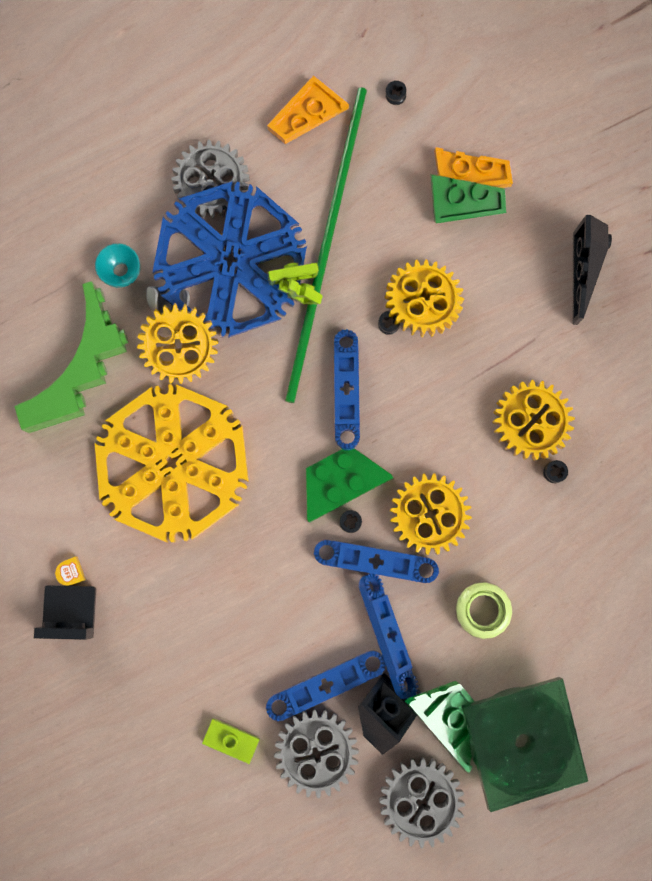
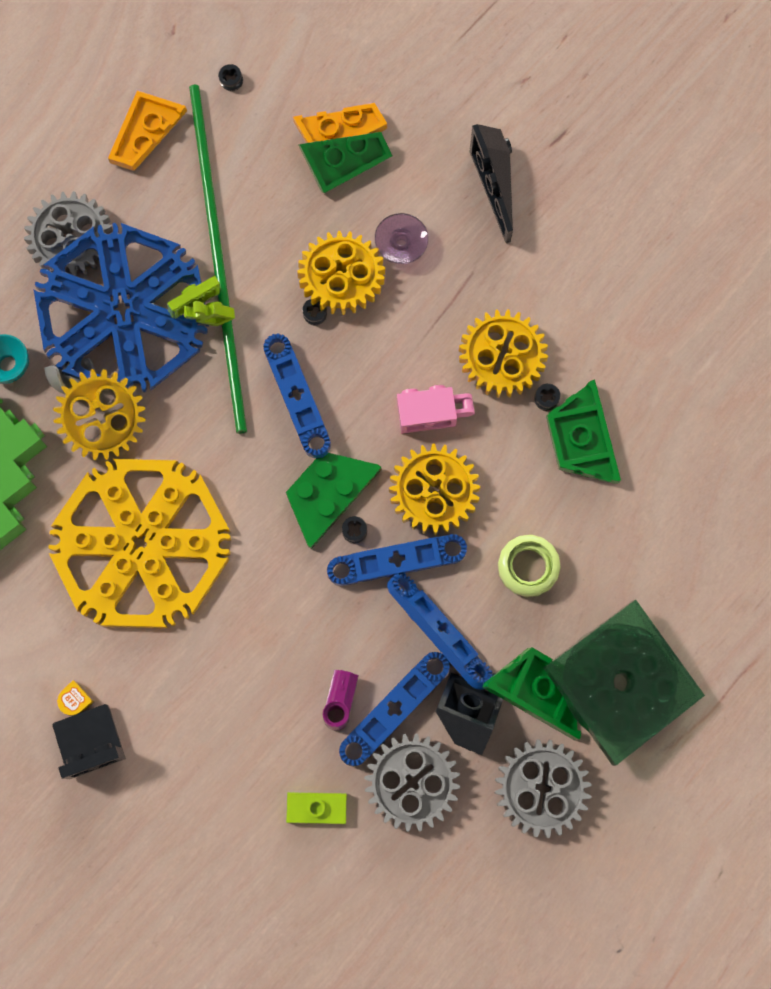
camera: 20 degrees left, 5 degrees down
none -> magenta piece [323,670,359,731]
none -> clear purple dish [375,213,428,264]
none -> bright pink brick [397,385,475,434]
none -> green wing [546,379,621,484]

